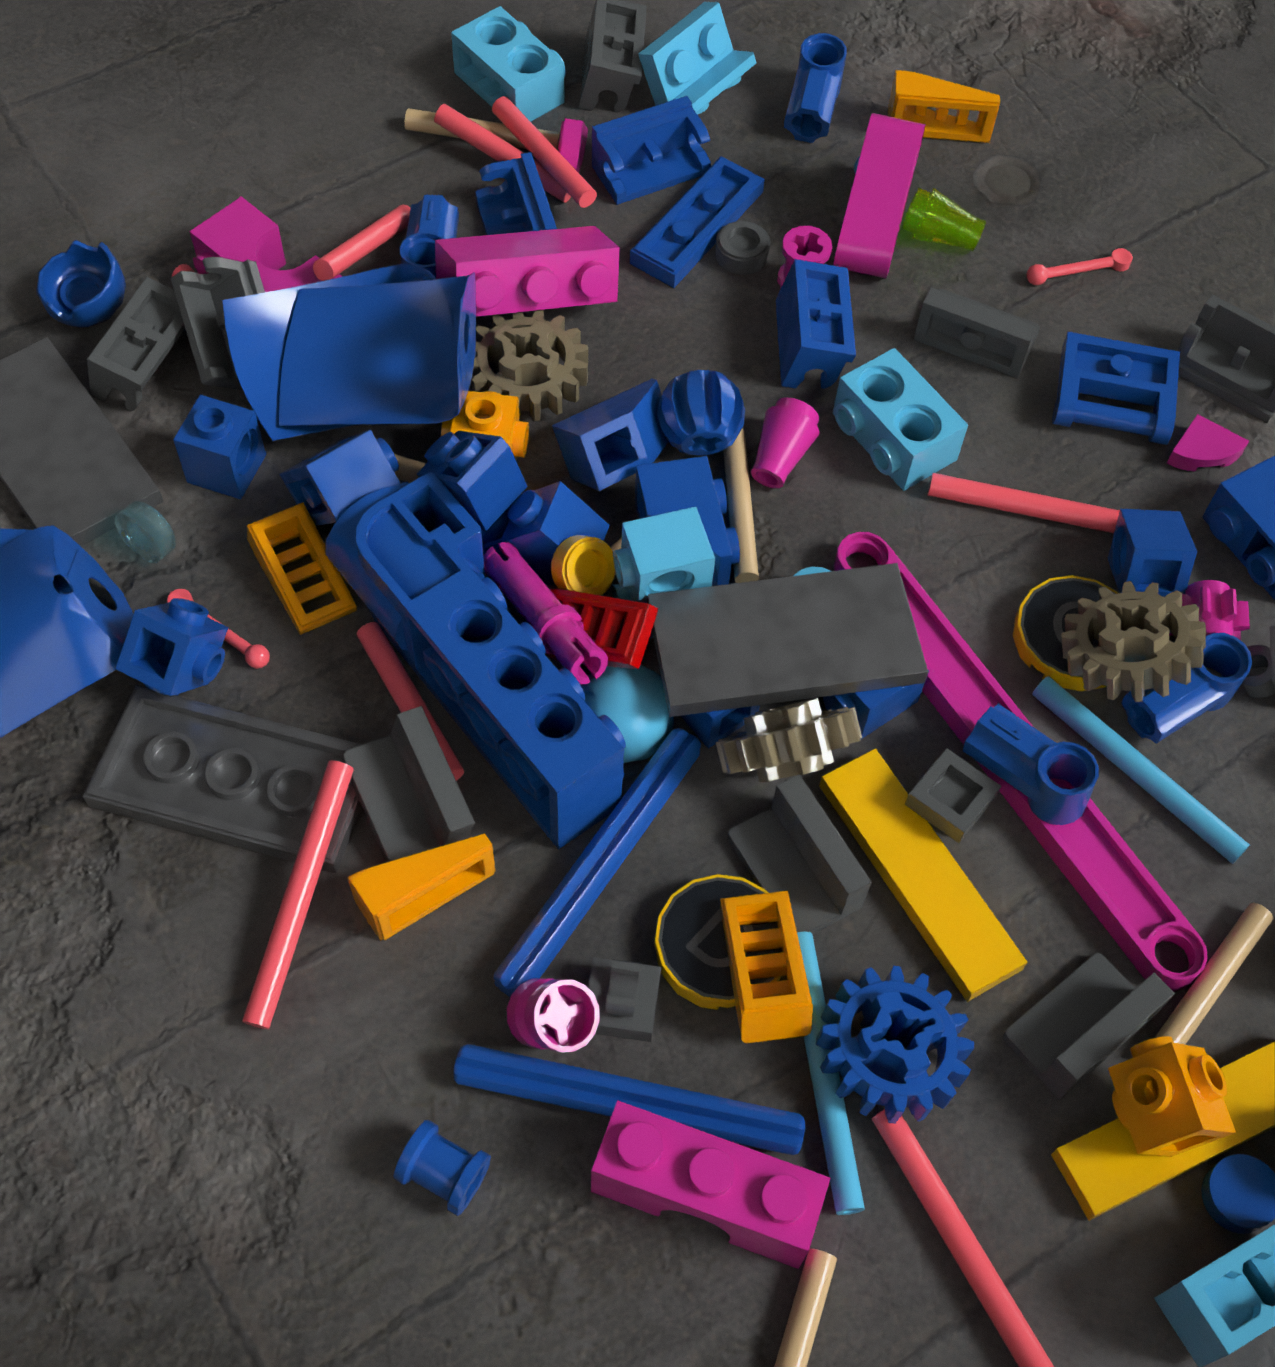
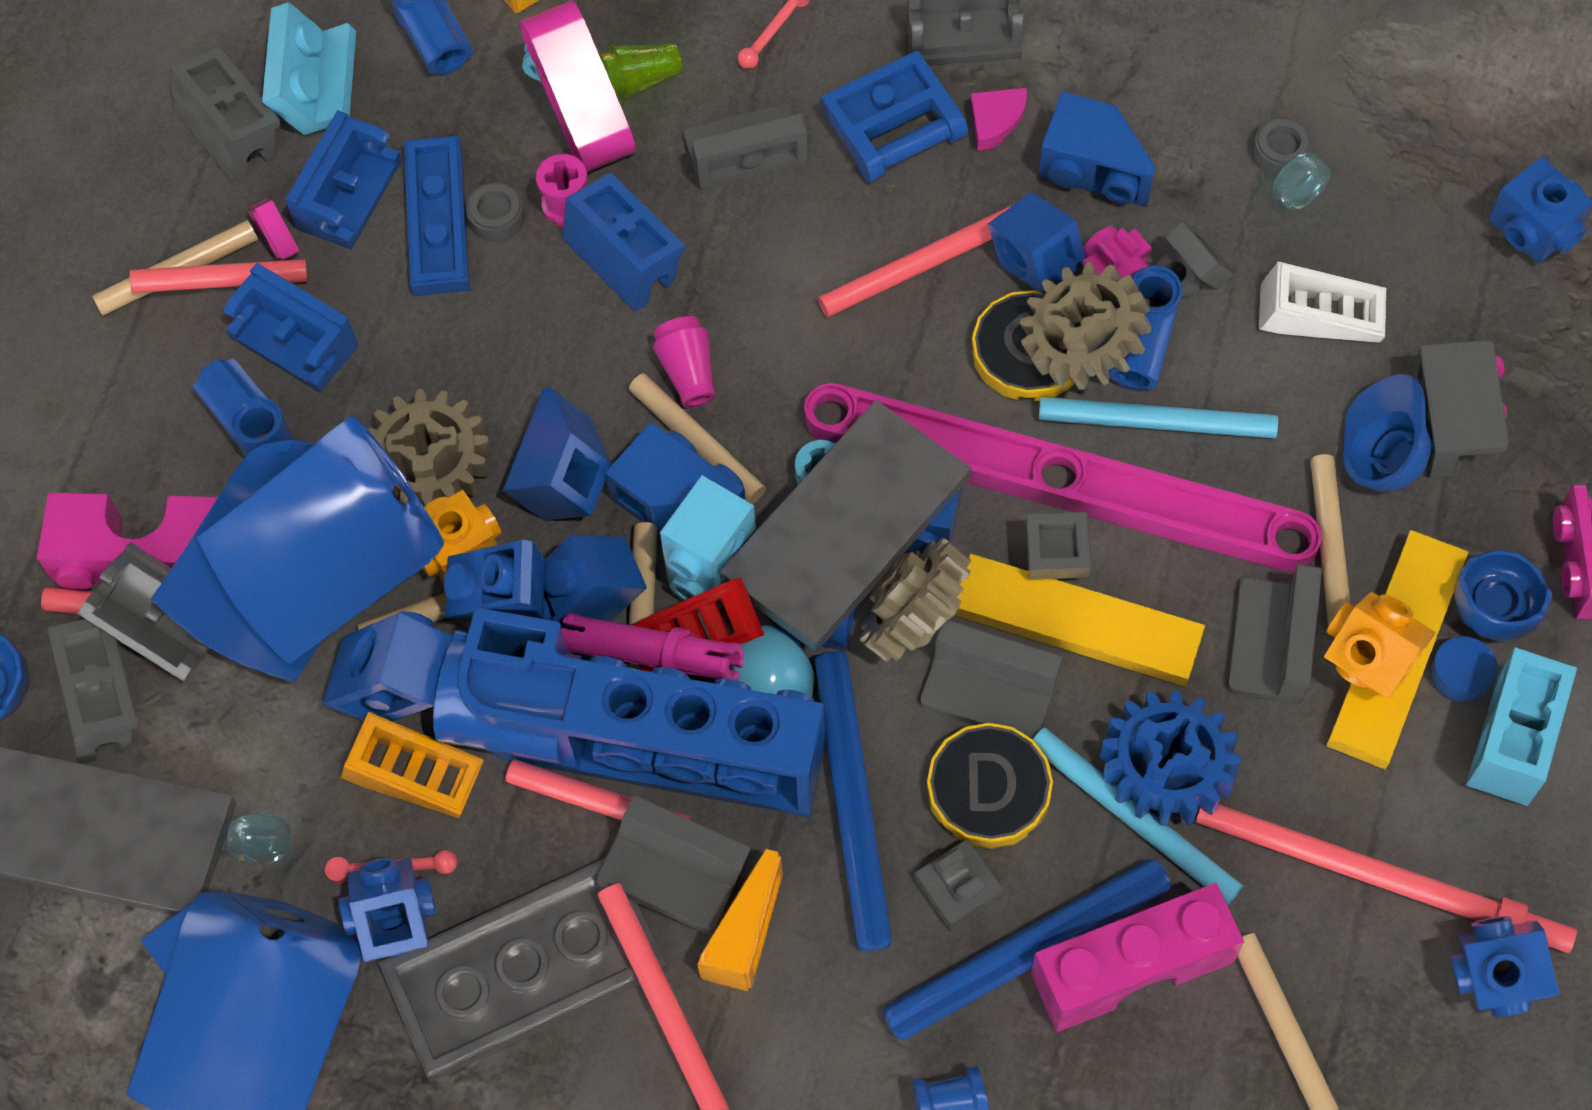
camera: 35 degrees left, 5 degrees up
blue brick [173,395,266,499] -> none
coral bar [313,204,411,281] -> none
dark pink brick [435,226,620,317] -> none
medium azure brick [451,6,566,122] -> none
coral bar [492,96,597,208] -> none
dark pink wheel [507,978,600,1052] -> none
yellow tile [551,535,616,596] -> none
blue piece [657,370,745,456] -> none
light orange slope [720,891,813,1043] -> none
medium azure brick [833,348,968,491] -> none
blue piece [963,703,1099,825] -> none

